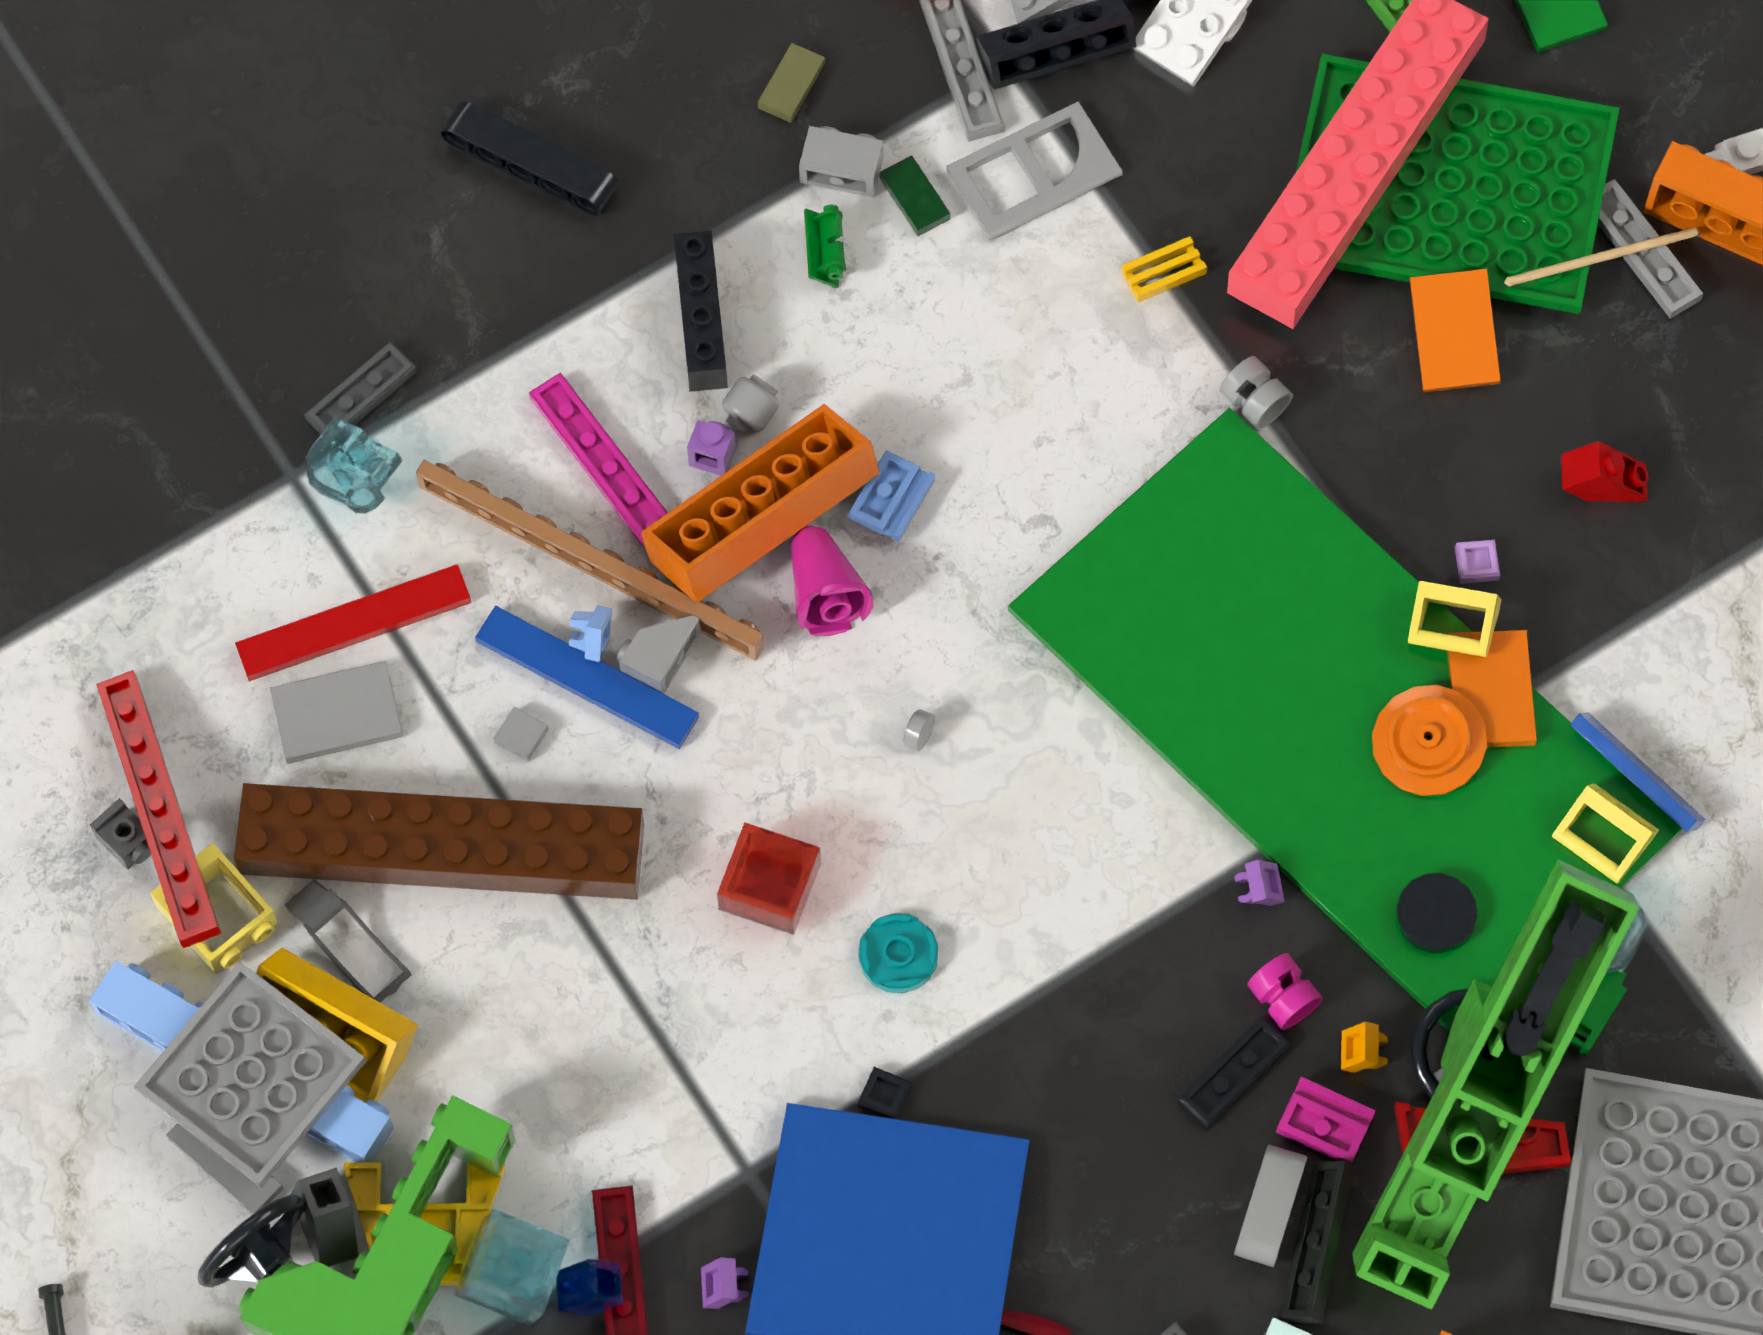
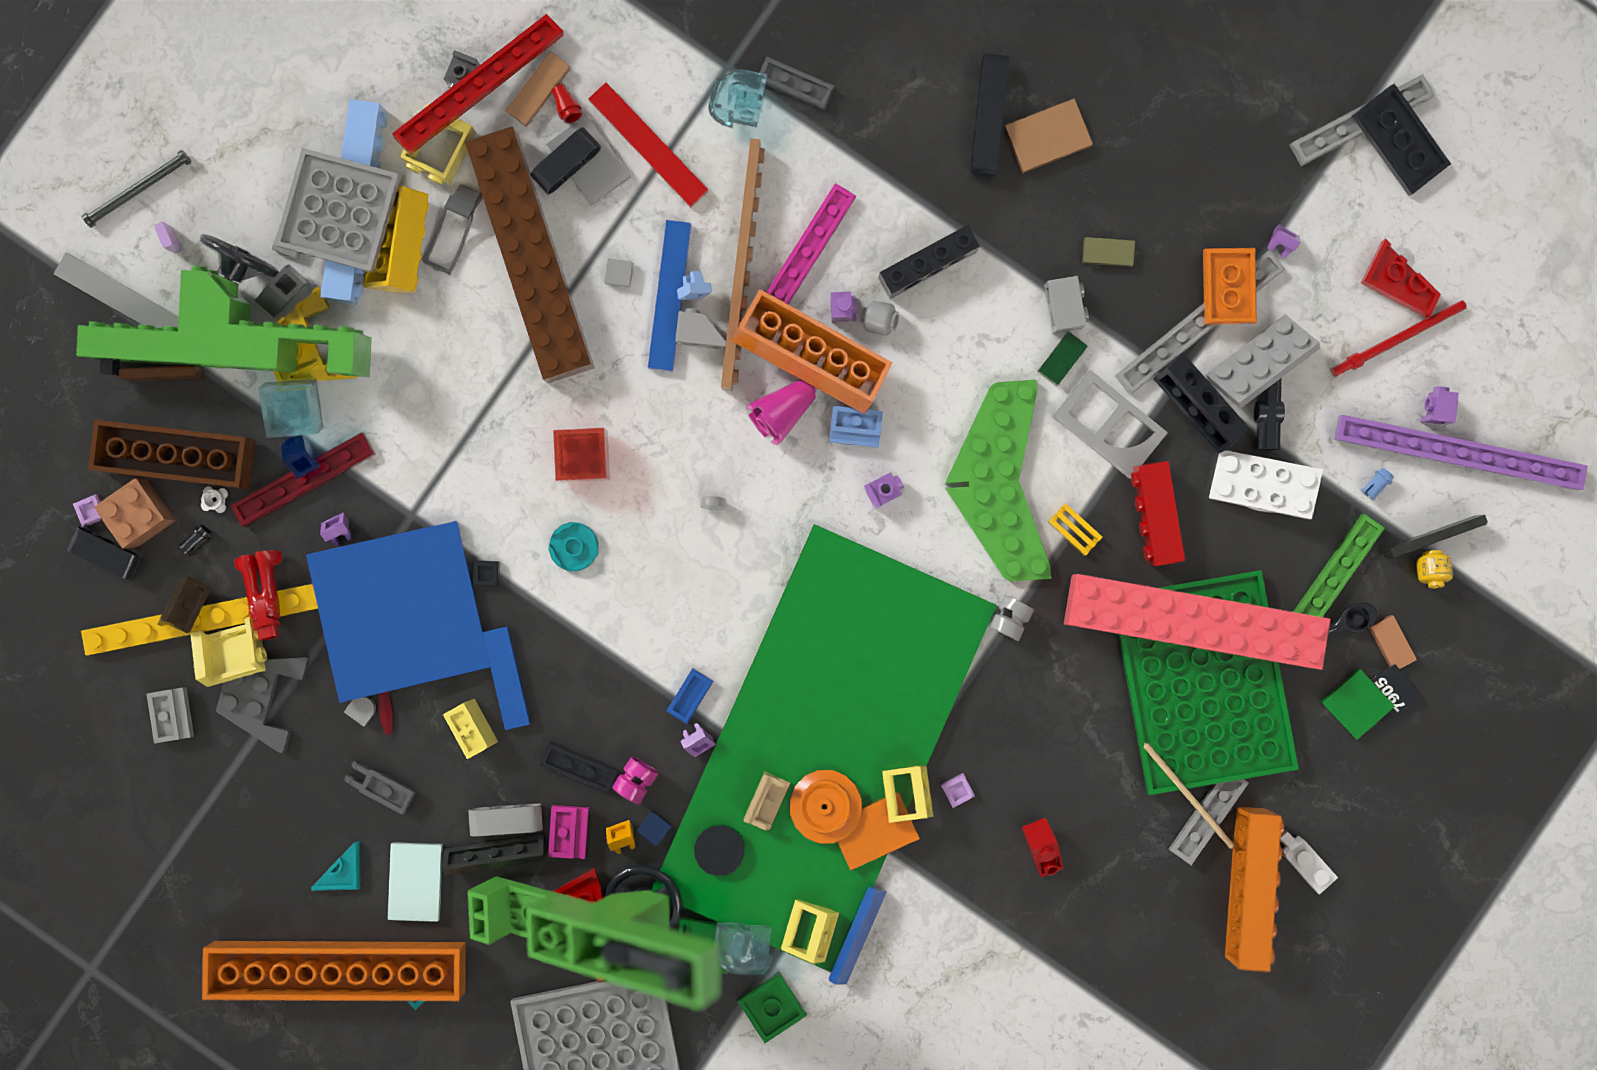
camera: 65 degrees right, 20 degrees up
green hinge [804,204,847,288] -> none
orange tile [1410,269,1501,393] -> none
none -> light yellow hinge [443,698,498,759]
none -> blue tile [482,626,531,730]
none -> medium nougat tile [506,51,571,127]
none -> black beam [530,127,601,195]
none -> red cone [552,84,582,124]
none -> dark blue tile [637,810,672,846]
none -> blue tile [666,668,714,724]
none -> green tile [737,971,807,1043]
none -> tan hinge [744,771,790,831]
none -> medium lavender brick [864,472,904,509]
none -> bright green wing [945,379,1051,581]
none -> medium nougat tile [1004,99,1093,174]
none -> red brick [1131,461,1185,566]

